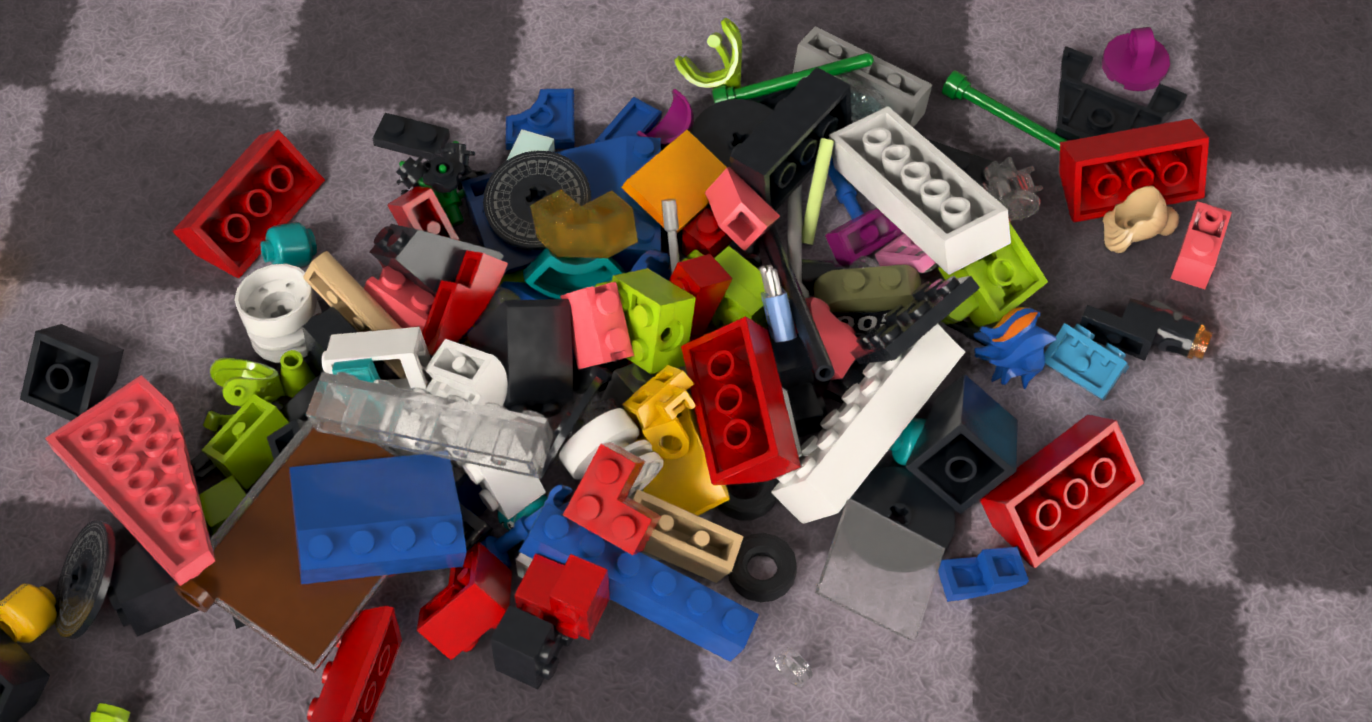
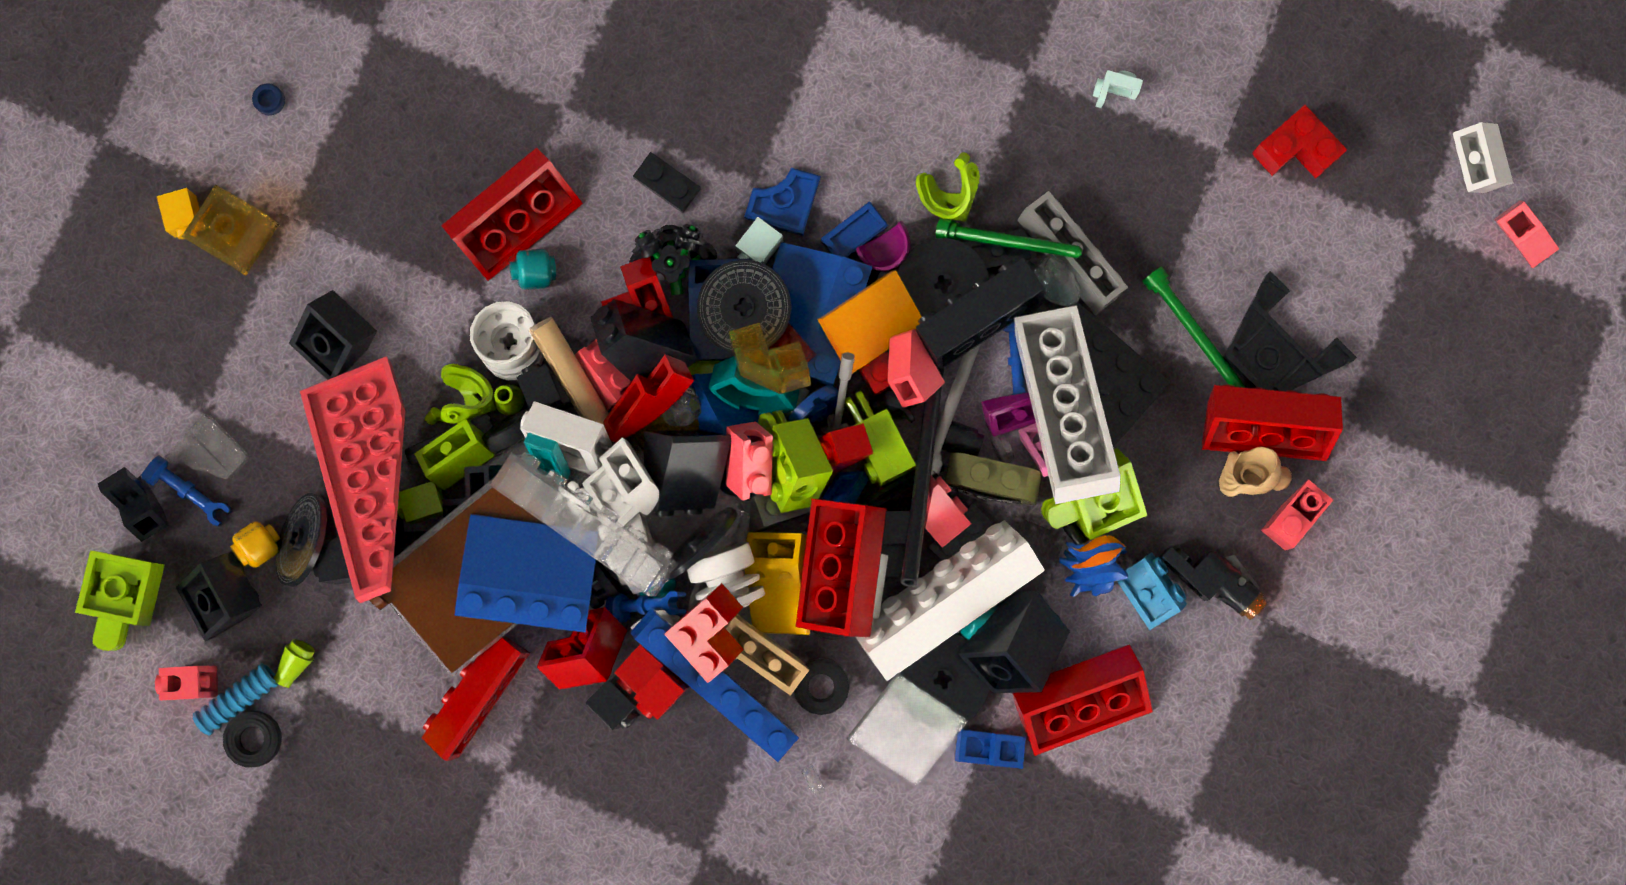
camera: 25 degrees right, 25 degrees up
yellow piece [622,365,696,460] -> none
medium blue piece [760,265,797,342] -> none
yellowish green bar [802,138,834,245] -> none
black plate [850,276,980,364] -> none
clear piece [981,157,1043,222] -> none
magenta tile [1102,27,1170,91] -> none

